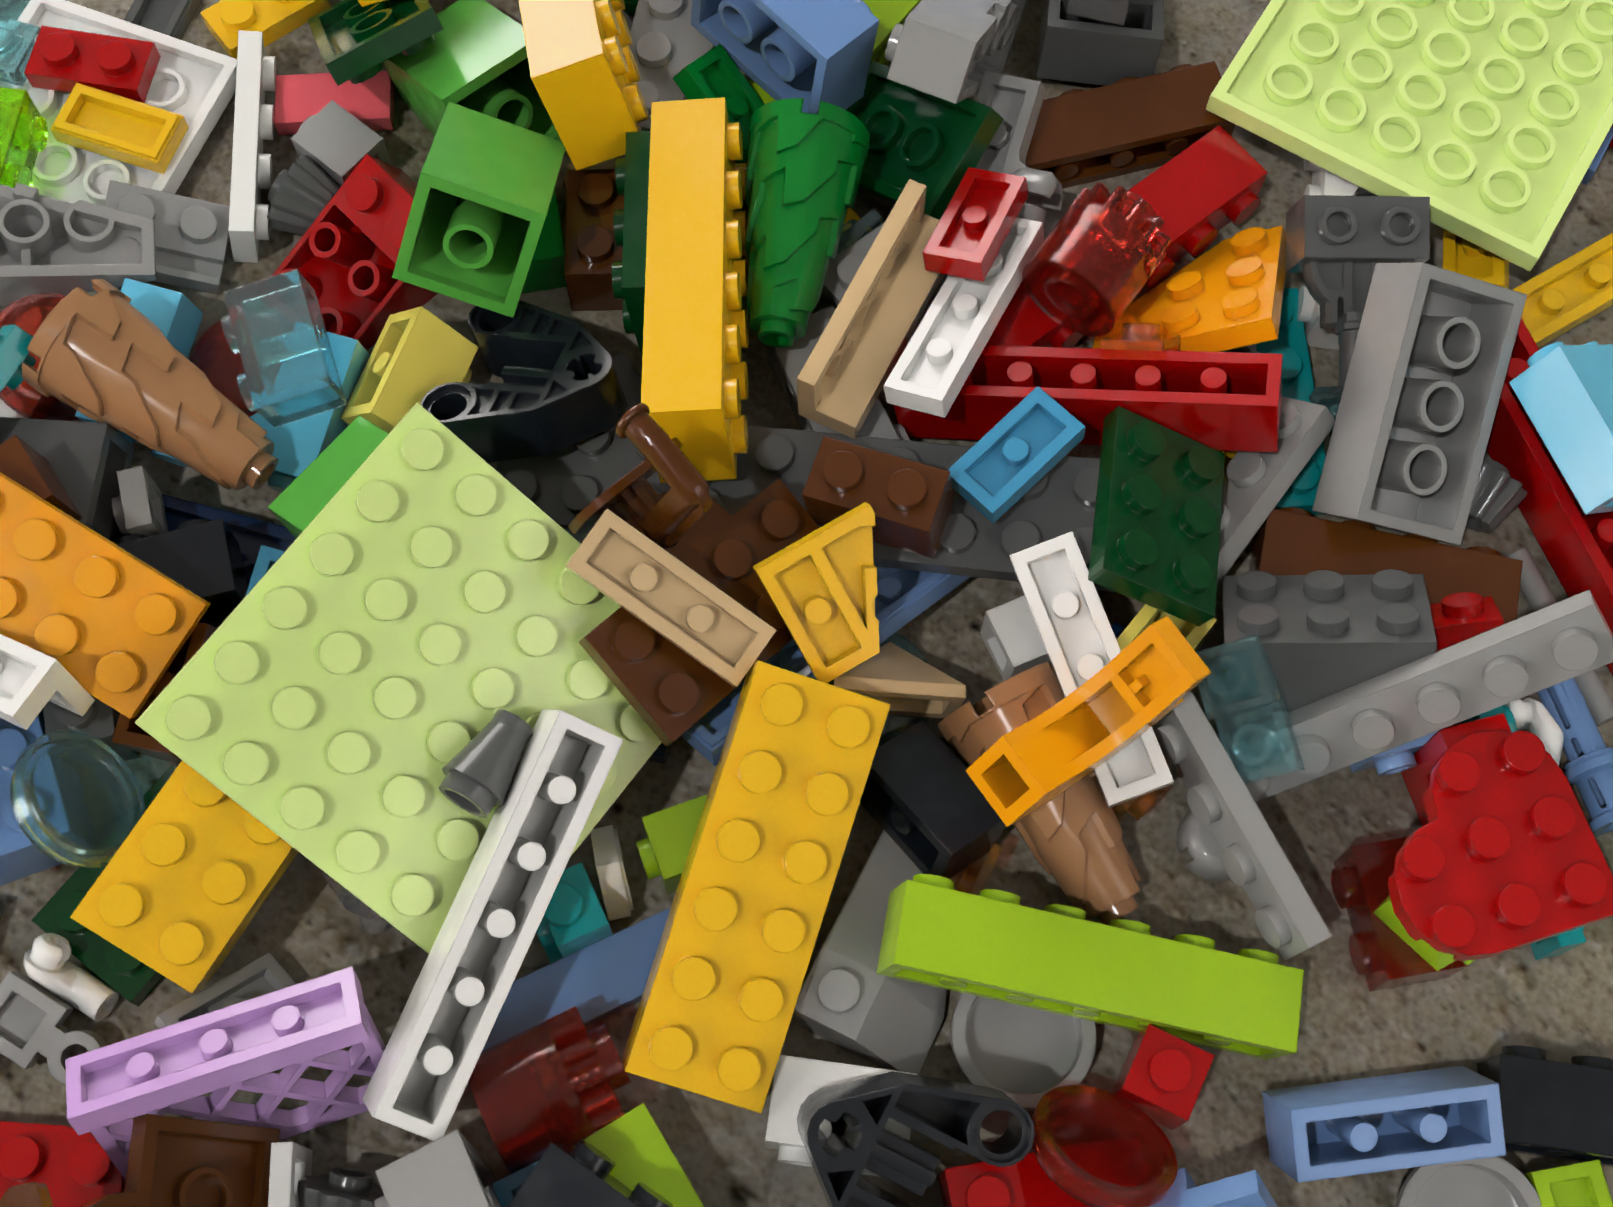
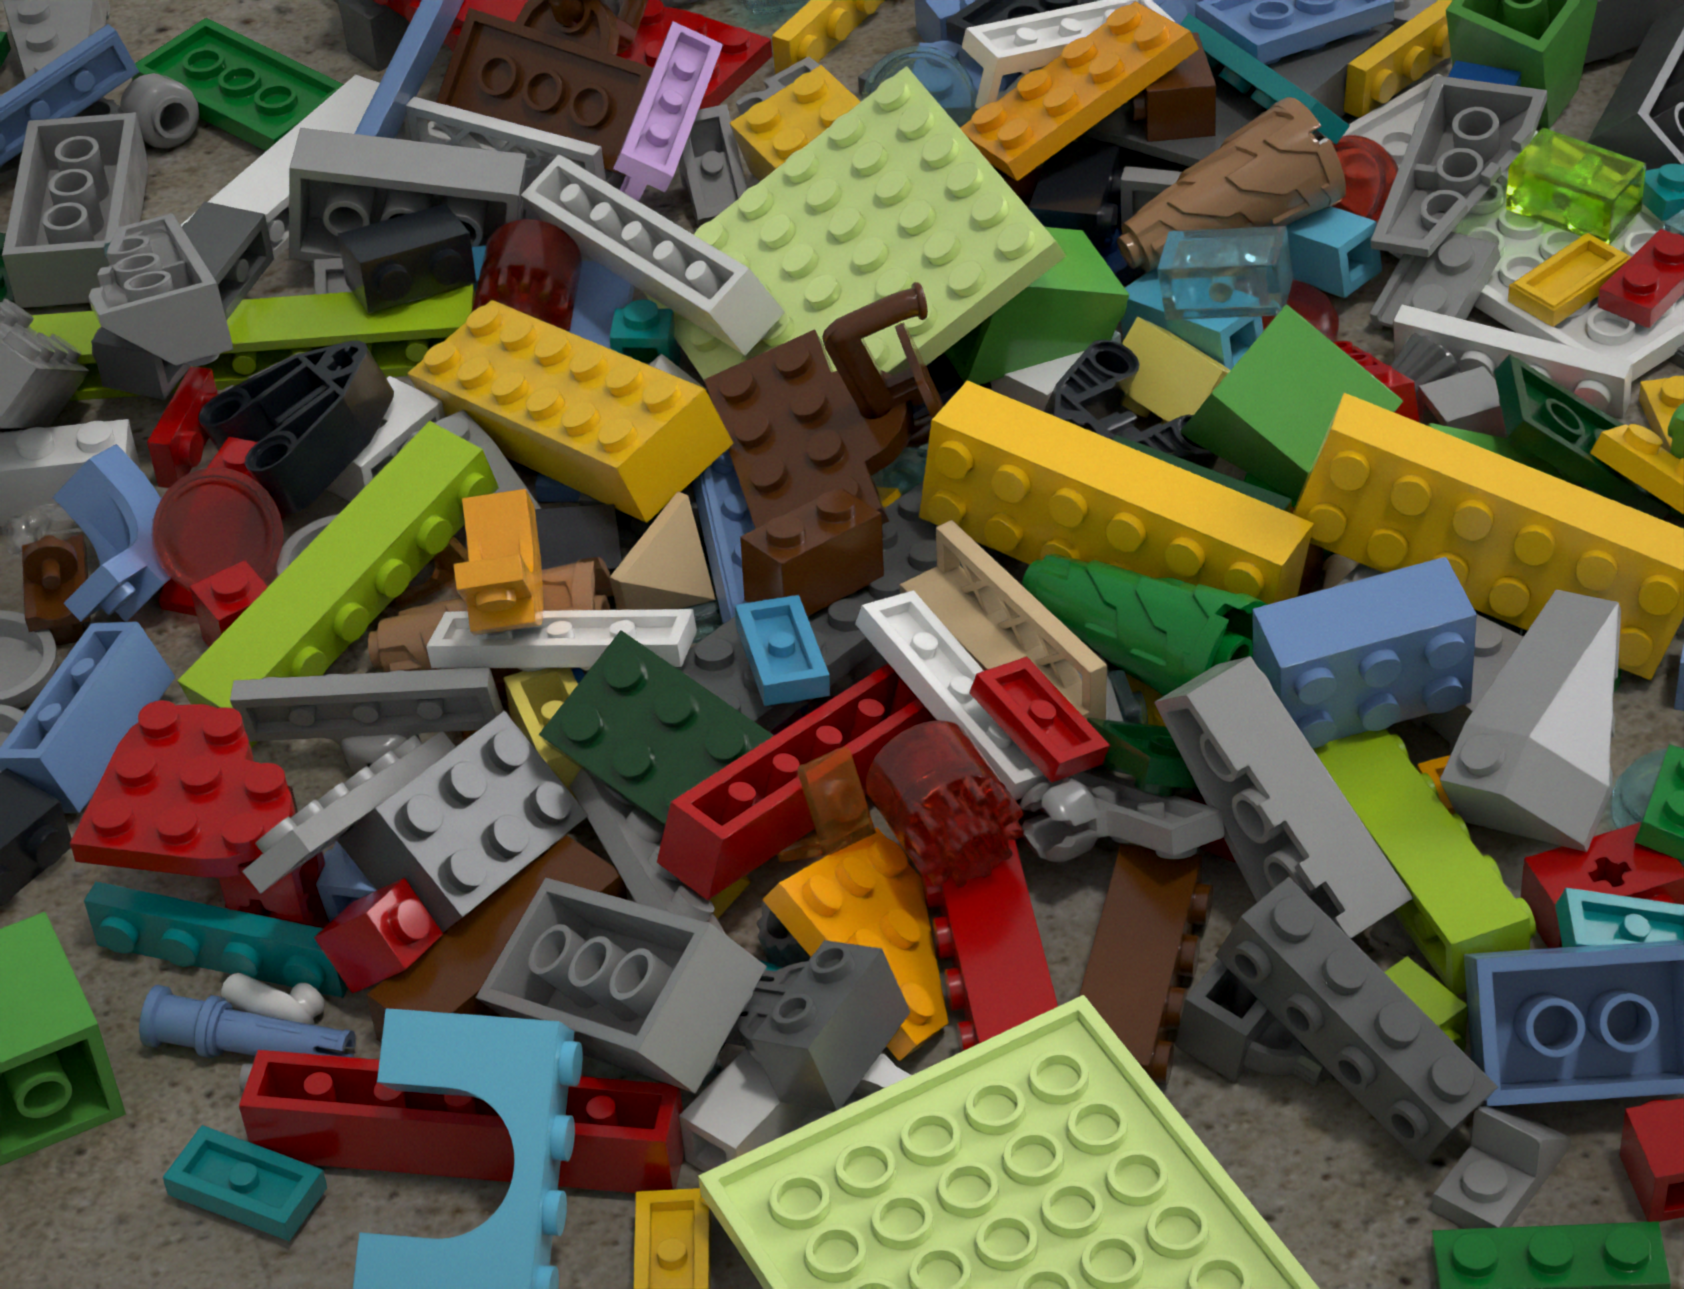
camera: 125 degrees right, 25 degrees down
dark grey cone [438,709,533,818] -> none
tan plate [565,509,777,687] -> none
yellow wing [752,502,880,683] -> none
clear light blue slope [1196,635,1305,785] -> none

